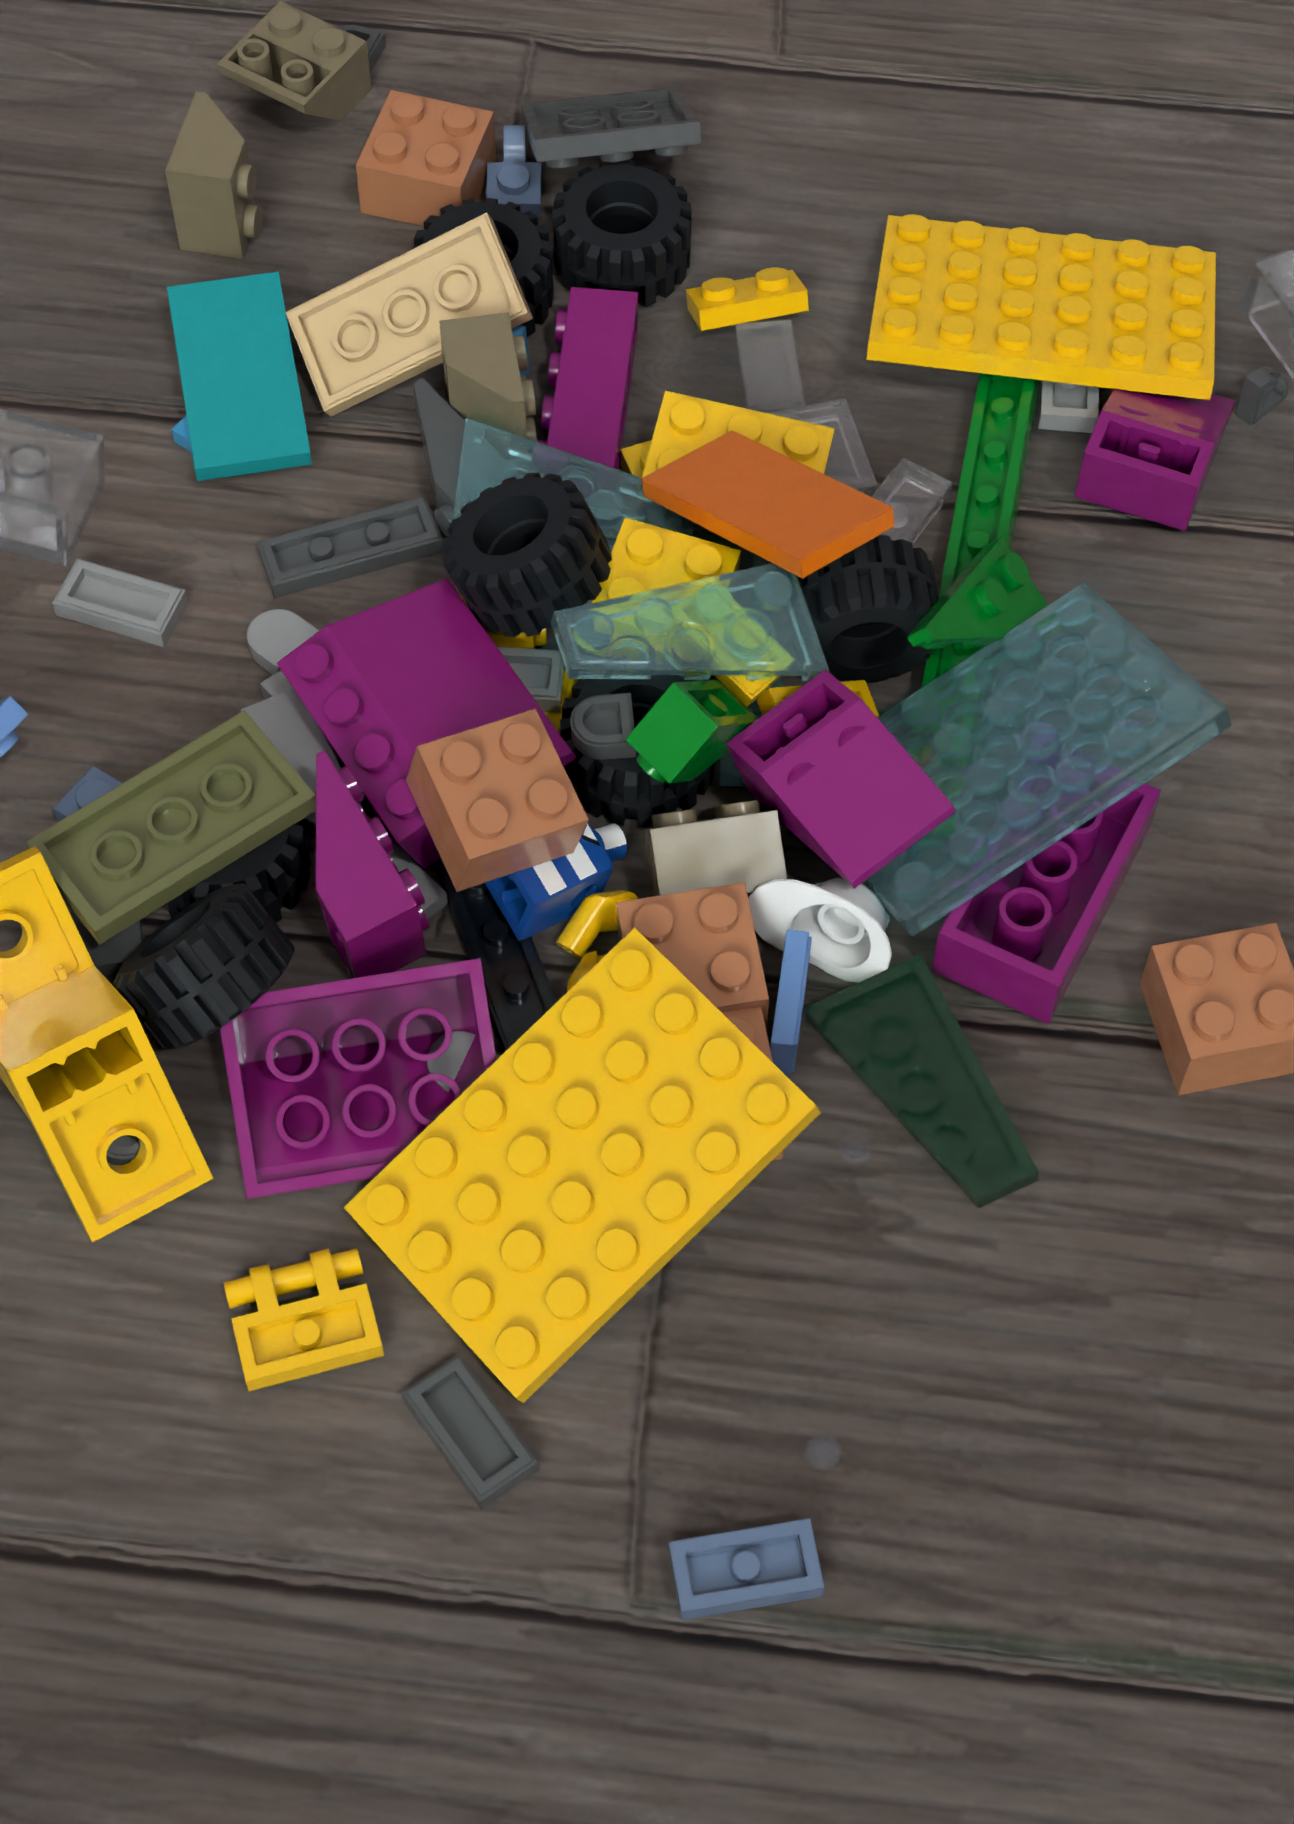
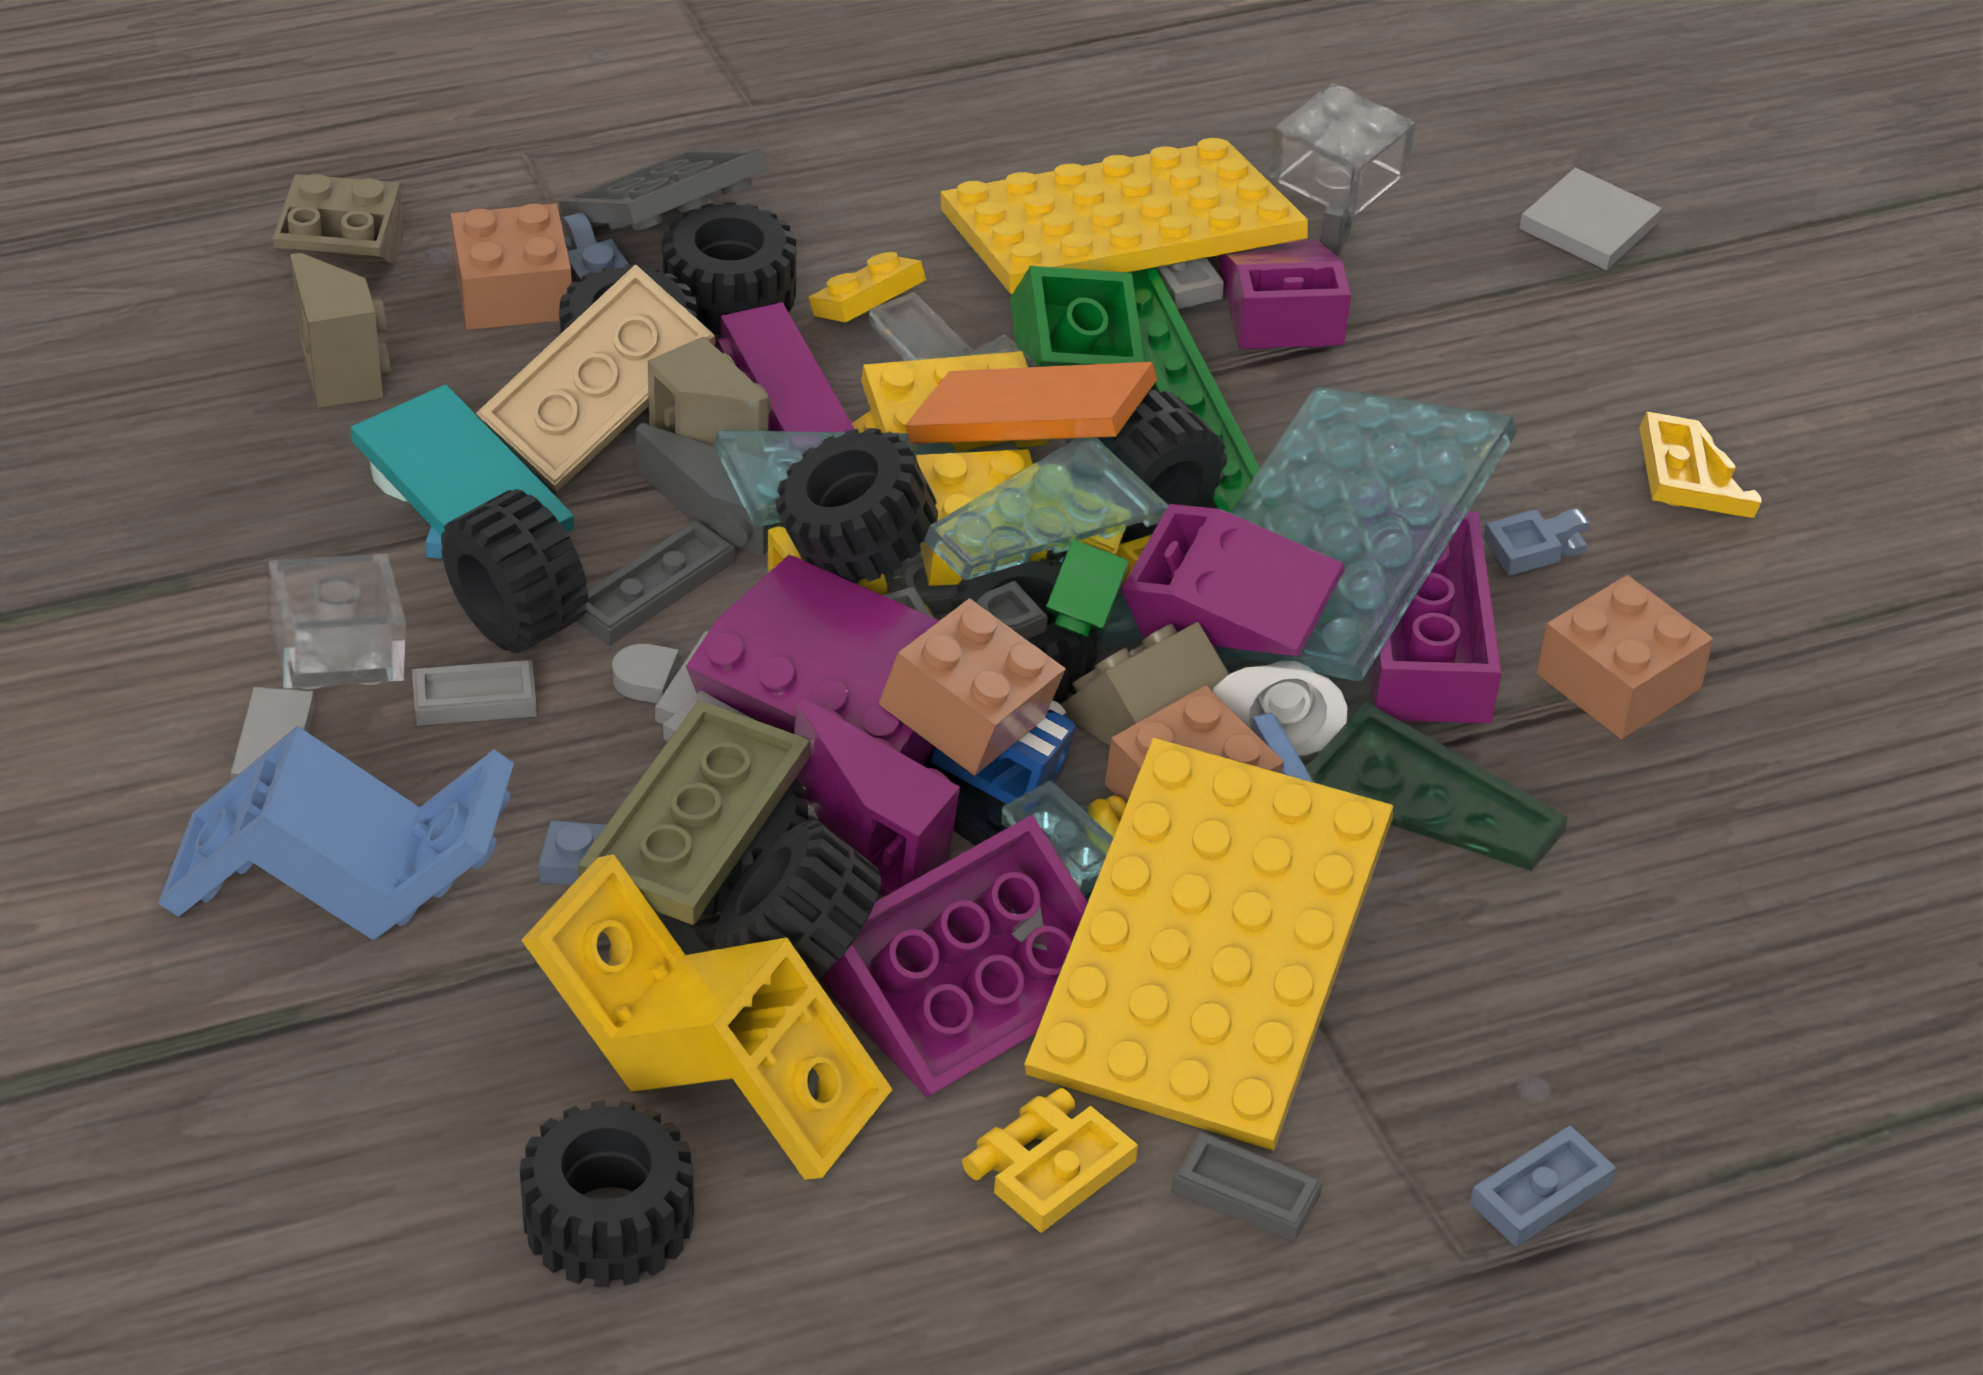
camera: 30 degrees left, 15 degrees down
yellow arm [556,890,638,959] -> none
green wing [907,537,1065,650] -> none
none -> black tyre [441,489,588,653]
none -> clear light blue plate [1002,780,1113,896]
none -> green slope [1010,266,1145,367]
none -> sand blue plate [1484,509,1590,576]

